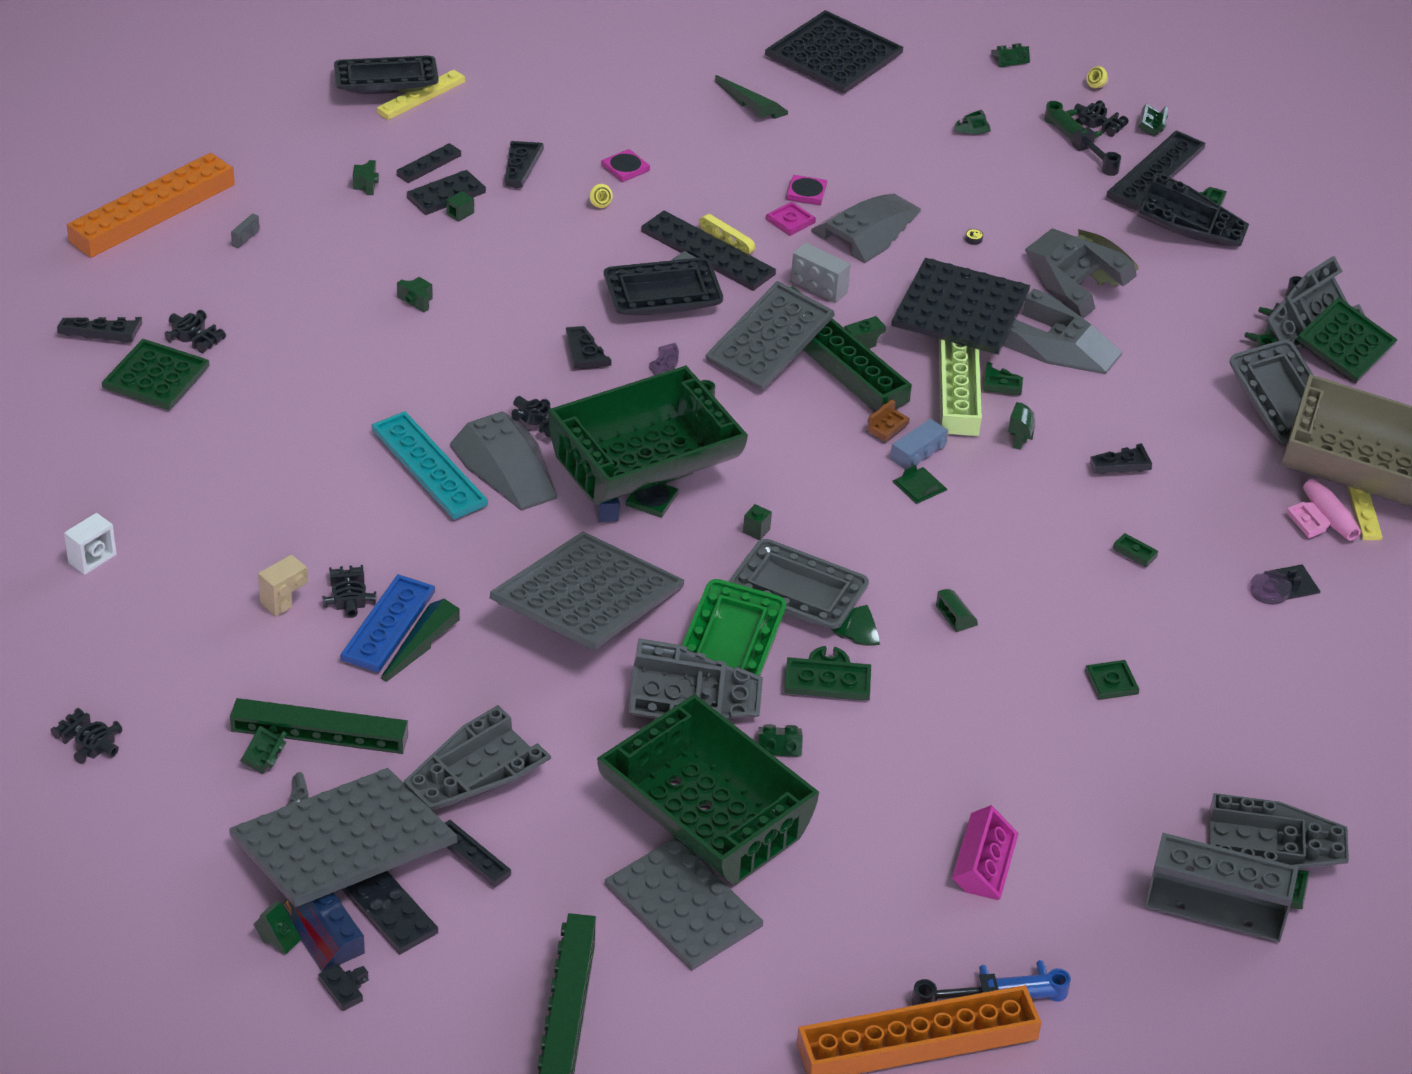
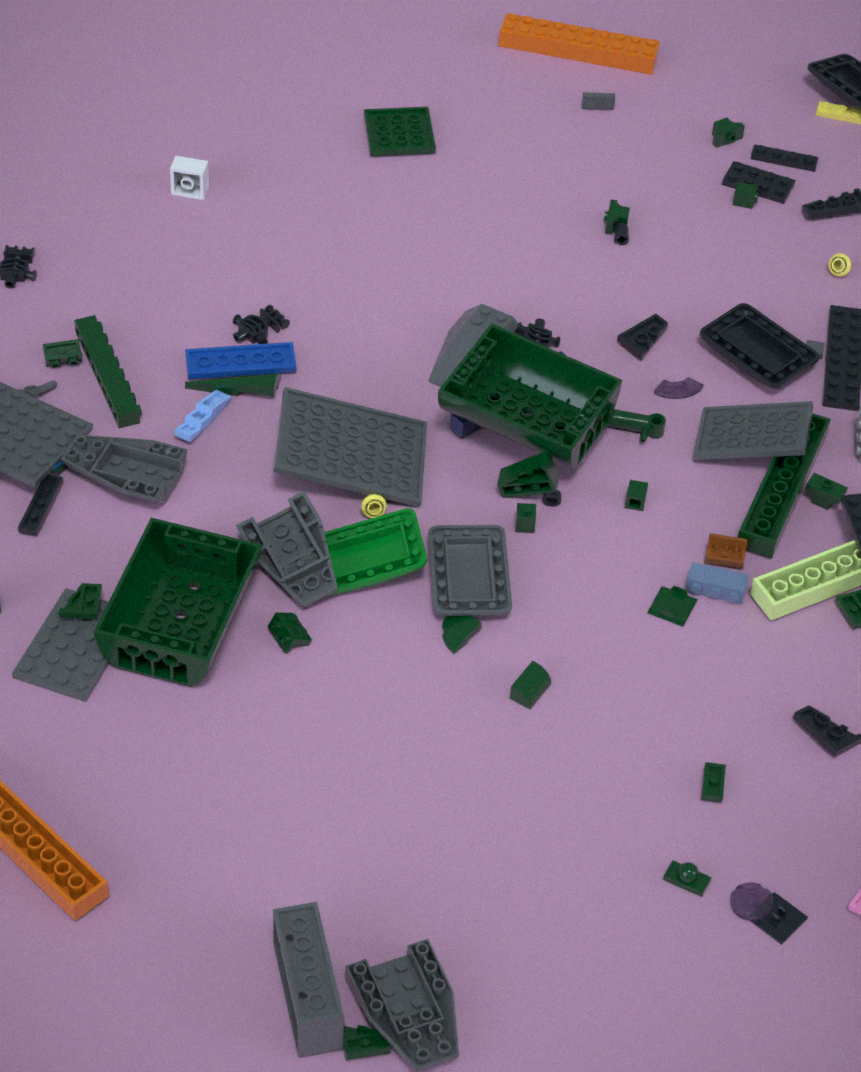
camera: 60 degrees right, 5 degrees up
black wing [57,317,142,342] -> none
black piece [165,310,226,353] -> none
tan brick [258,554,308,616] -> none
teal plate [372,411,488,520] -> none
tile [626,483,679,518] -> none
dark green plate [784,646,871,701] -> none
piece [912,960,1071,1006] -> none
dark pink slope [952,805,1019,900] -> none
dark green brick [1008,402,1035,450] -> none
dark green tile [1085,660,1140,700] -> none
none -> dark green wing [59,583,102,619]
none -> light blue slope [174,390,232,442]
none -> light yellow cone [361,494,387,518]
none -> dark green wedge [497,450,559,498]
none -> black tile [543,490,562,506]
none -> black piece [614,223,629,245]
none -> dark green brick [625,479,649,511]
none -> dark green tile [663,860,711,897]

